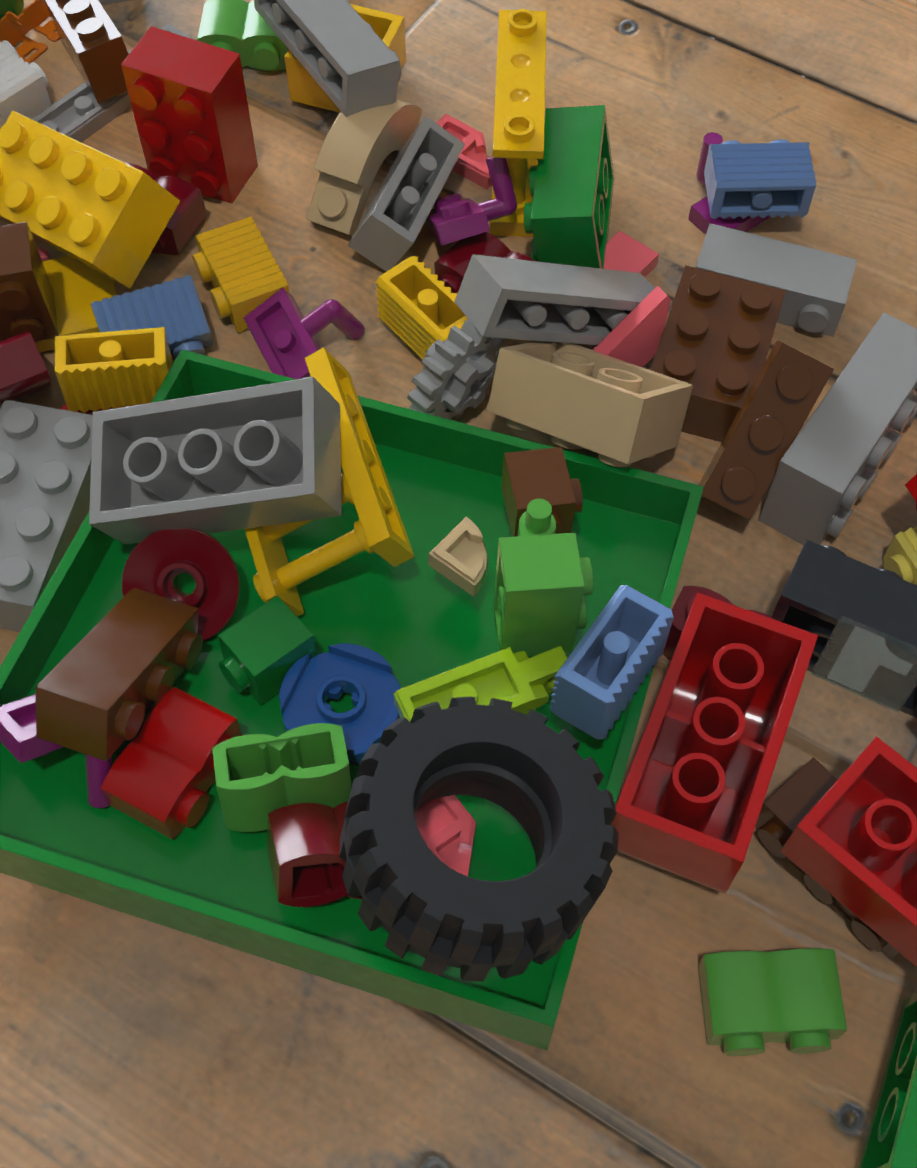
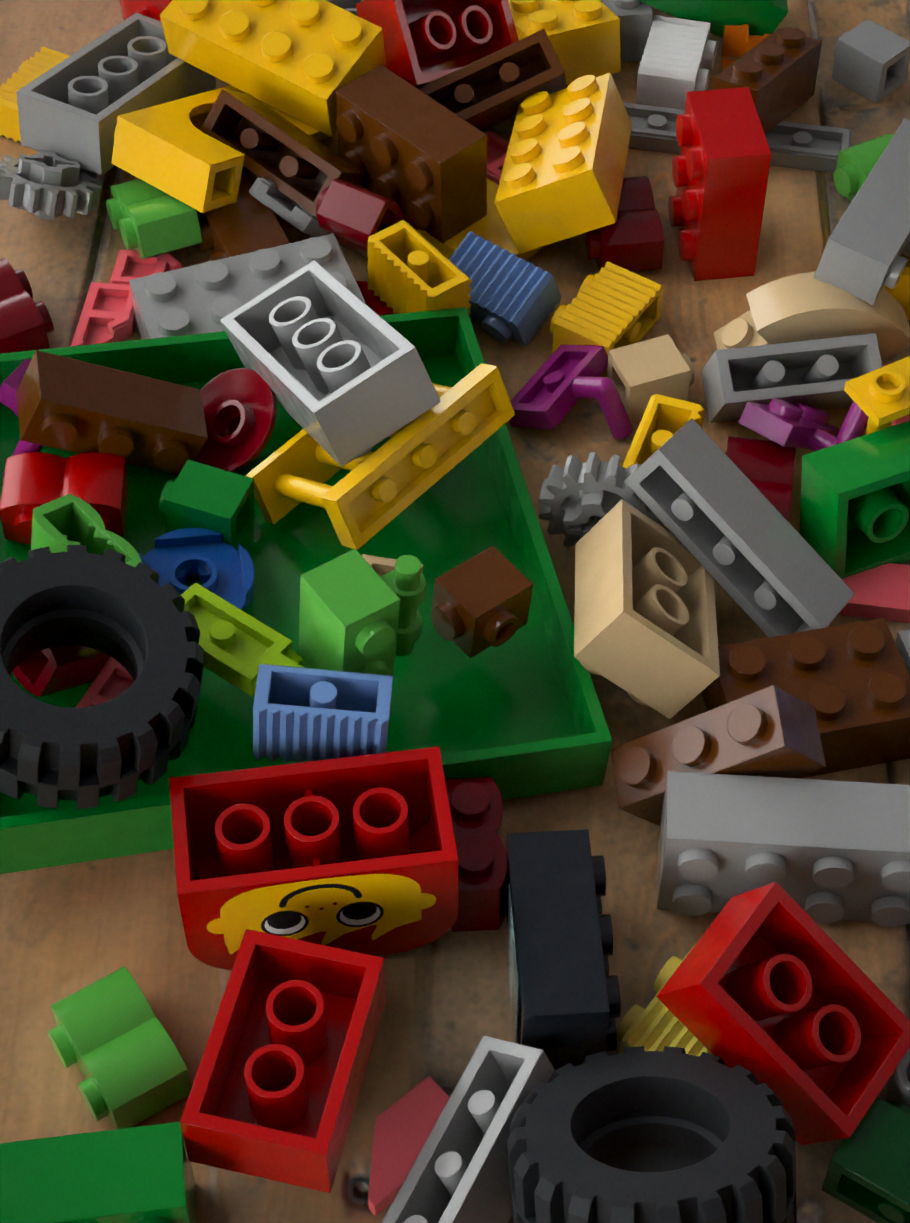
camera: 60 degrees right, 10 degrees down
coral tile [593,286,671,368] -> none
none -> tan brick [607,334,694,424]

